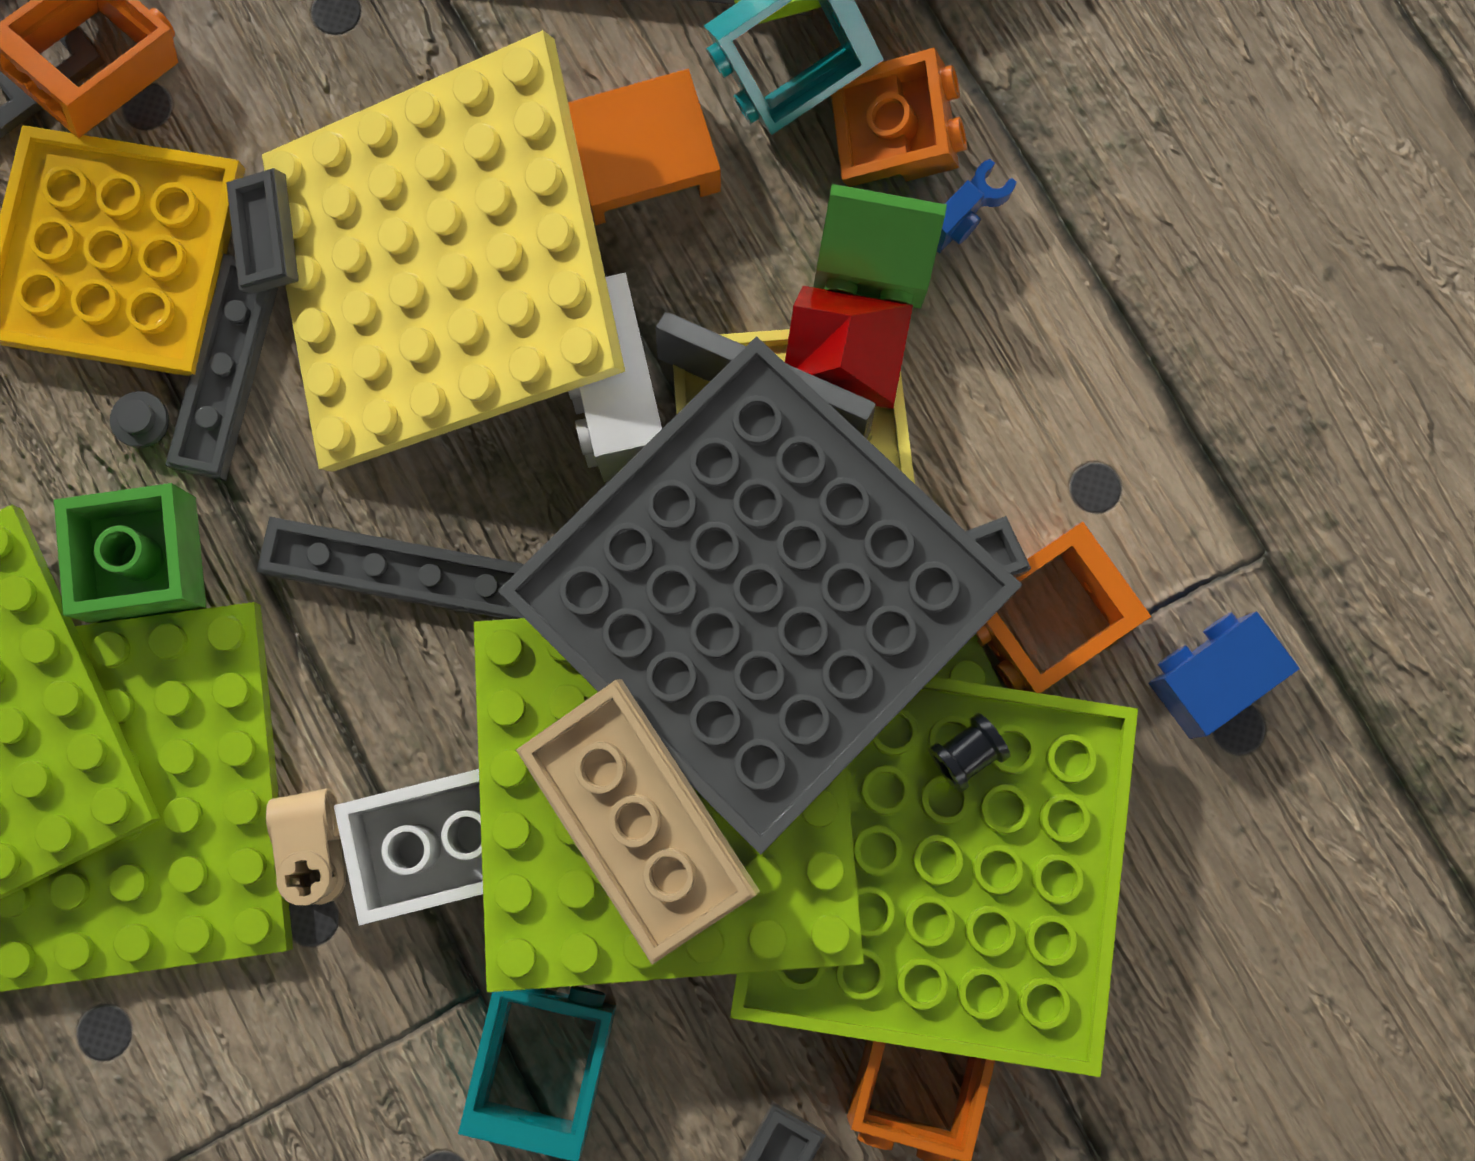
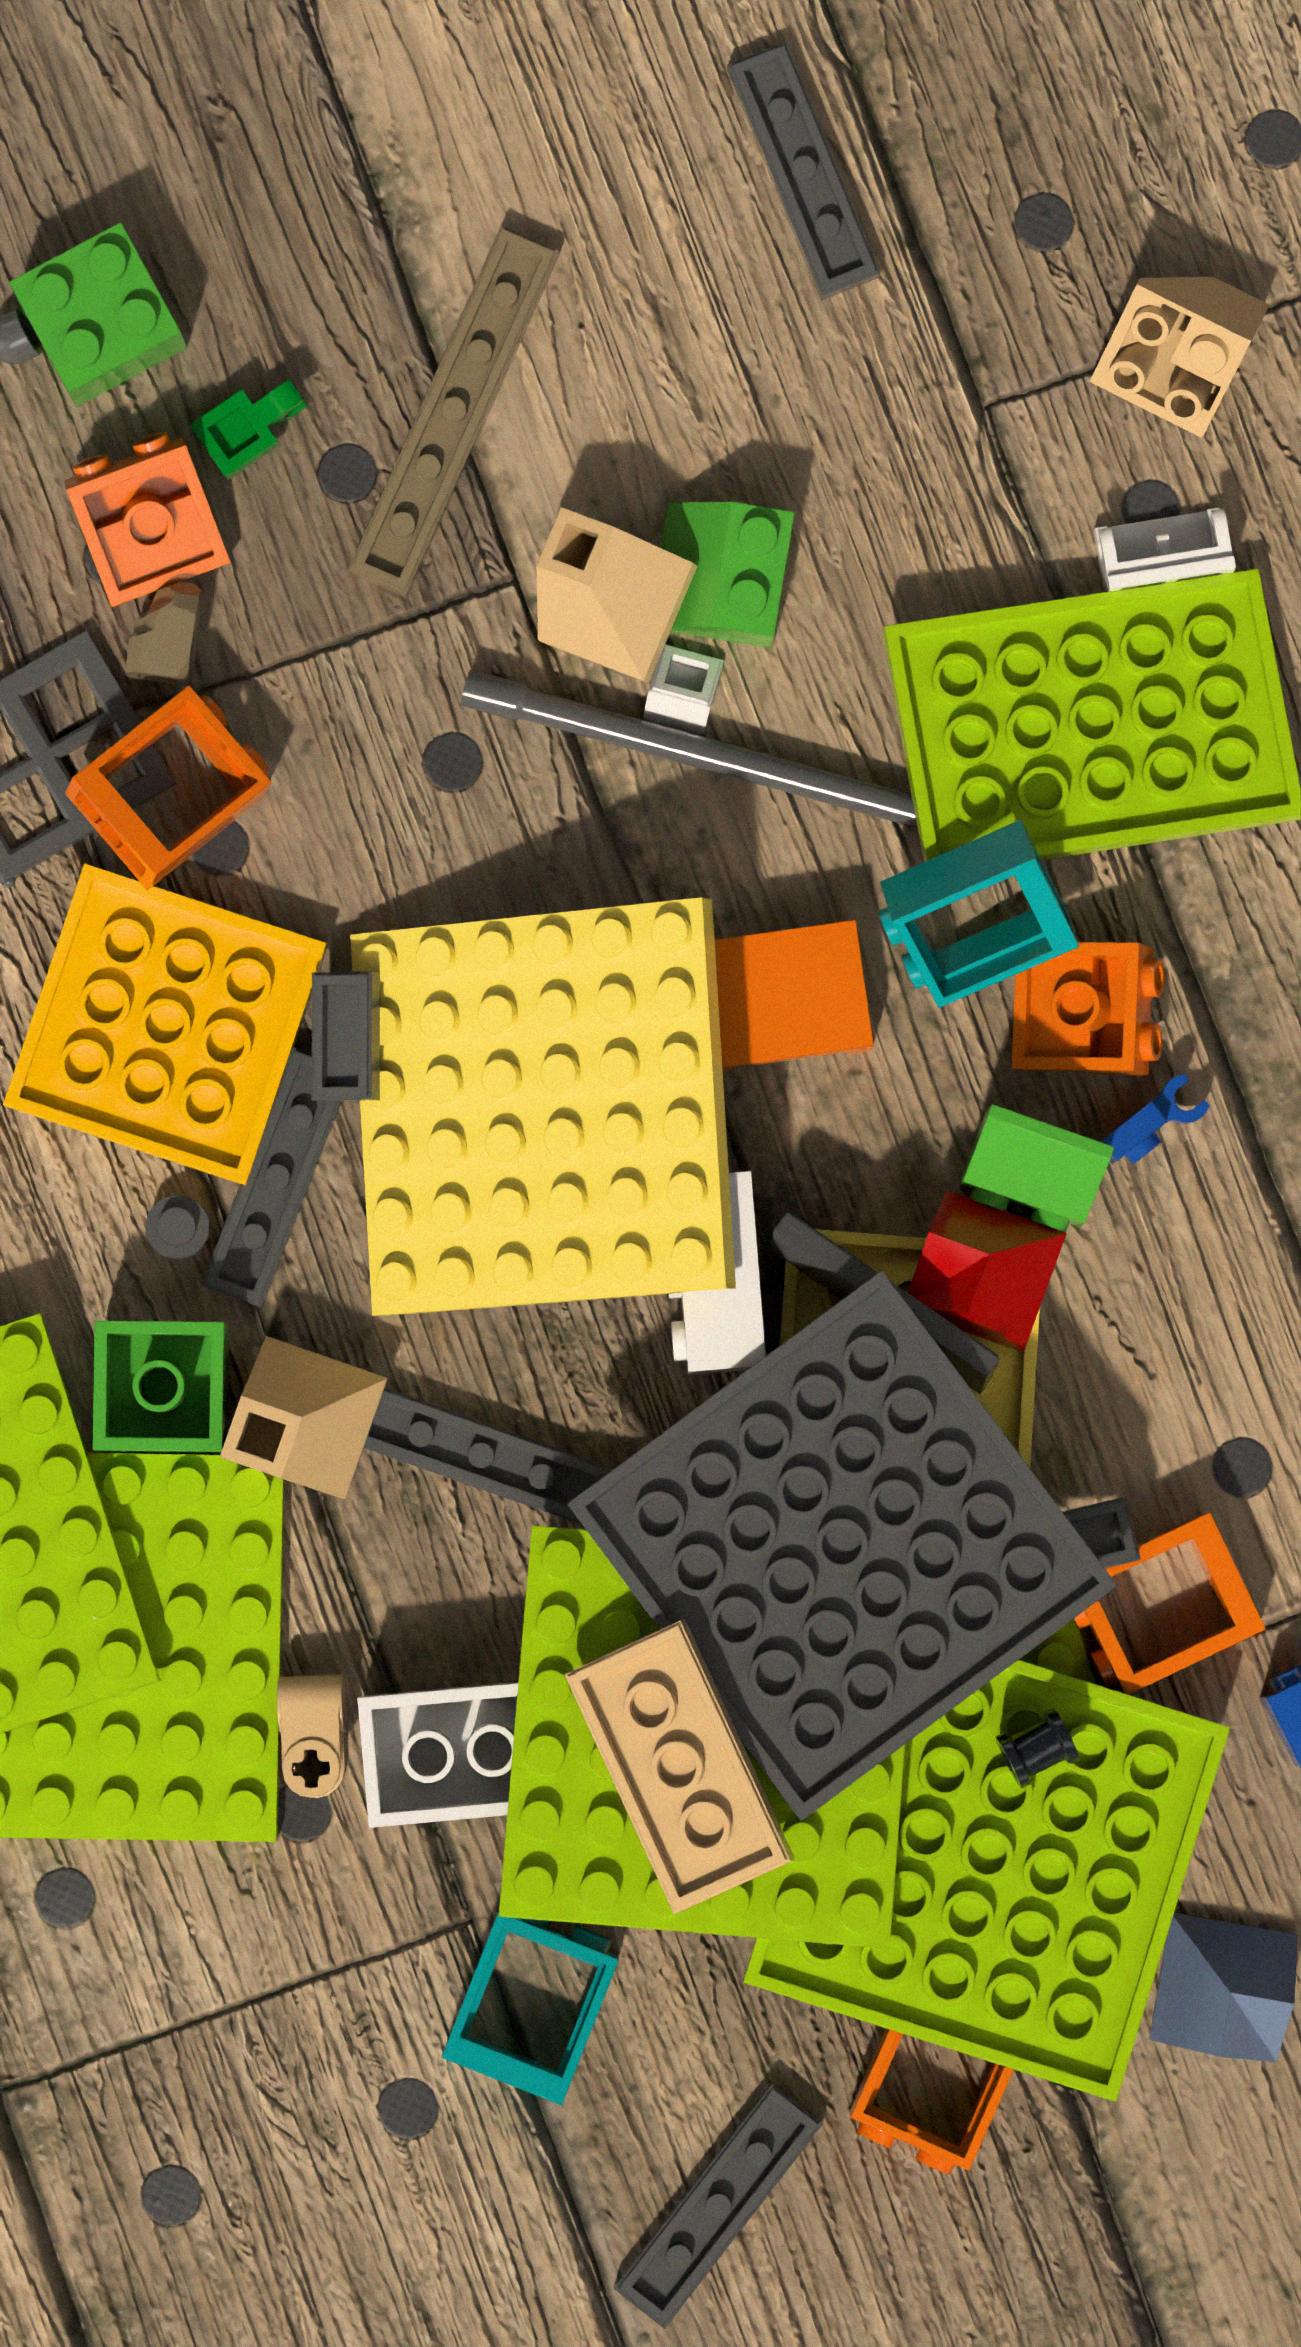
camera: 10 degrees right, 5 degrees up
none -> tan slope [220,1336,388,1500]
none -> sand blue slope [1149,1913,1298,2062]

